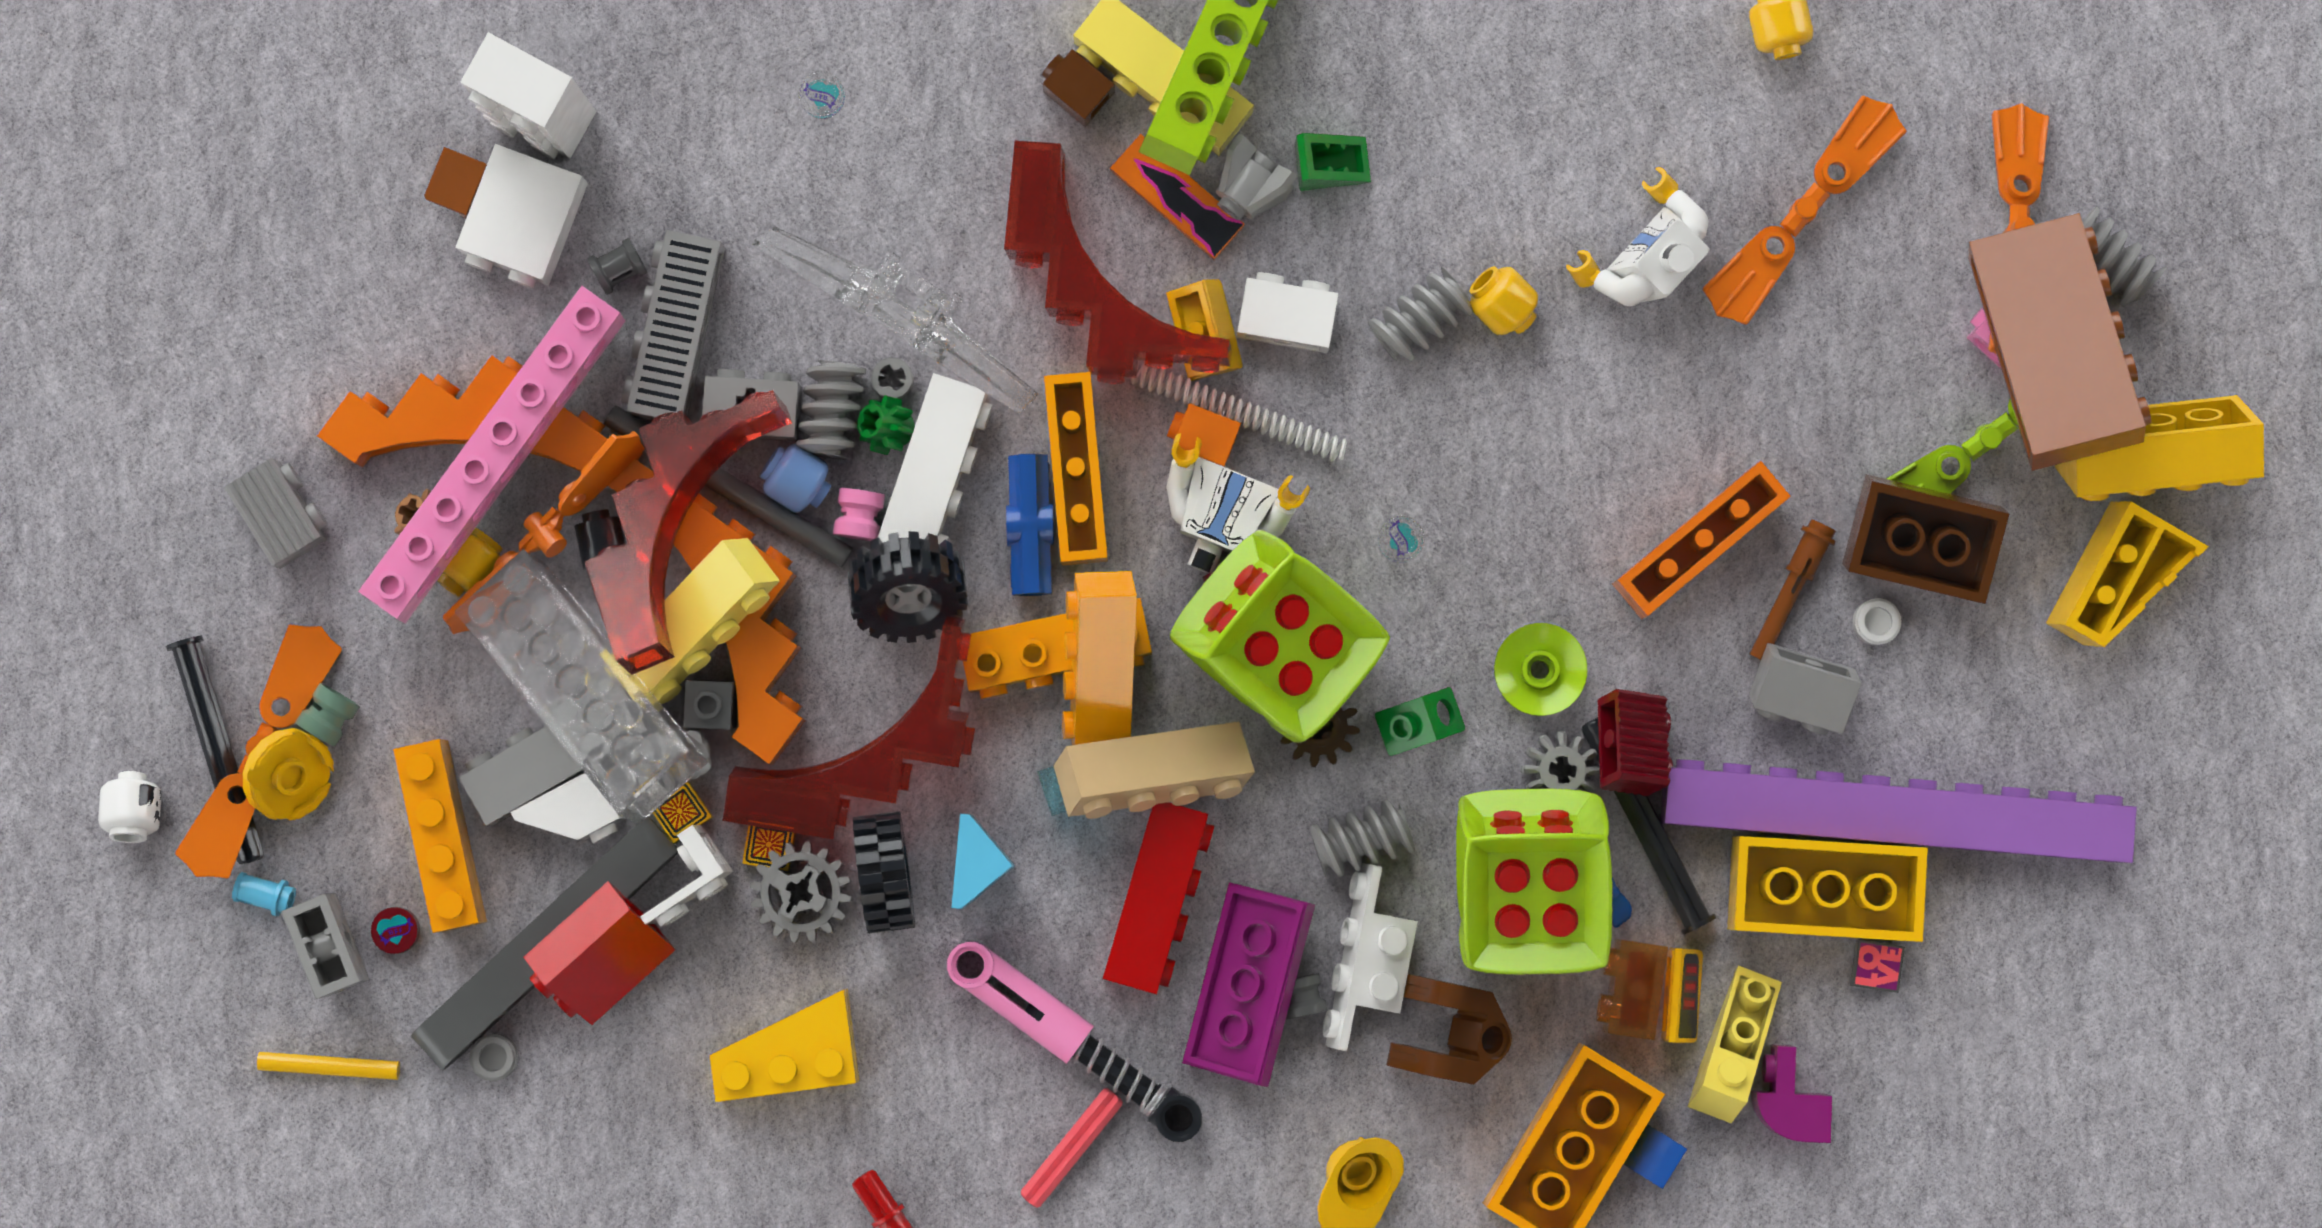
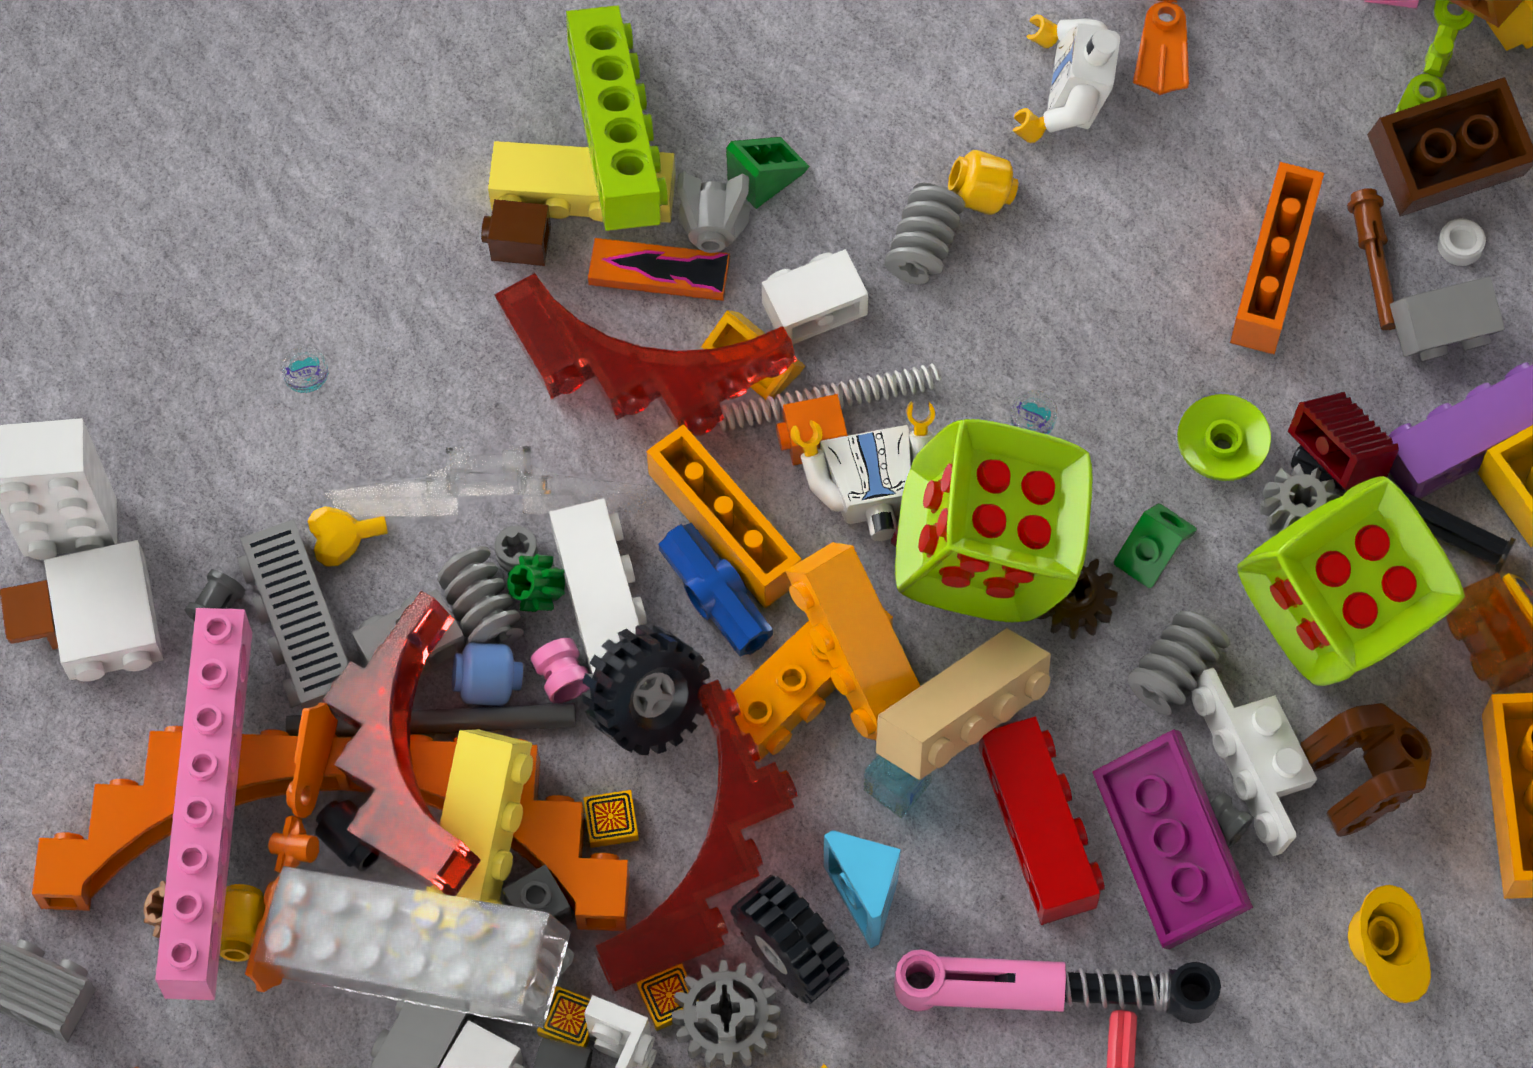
camera: 30 degrees left, 20 degrees down
none -> yellow rock [308,506,388,567]
none -> tile [583,790,639,848]

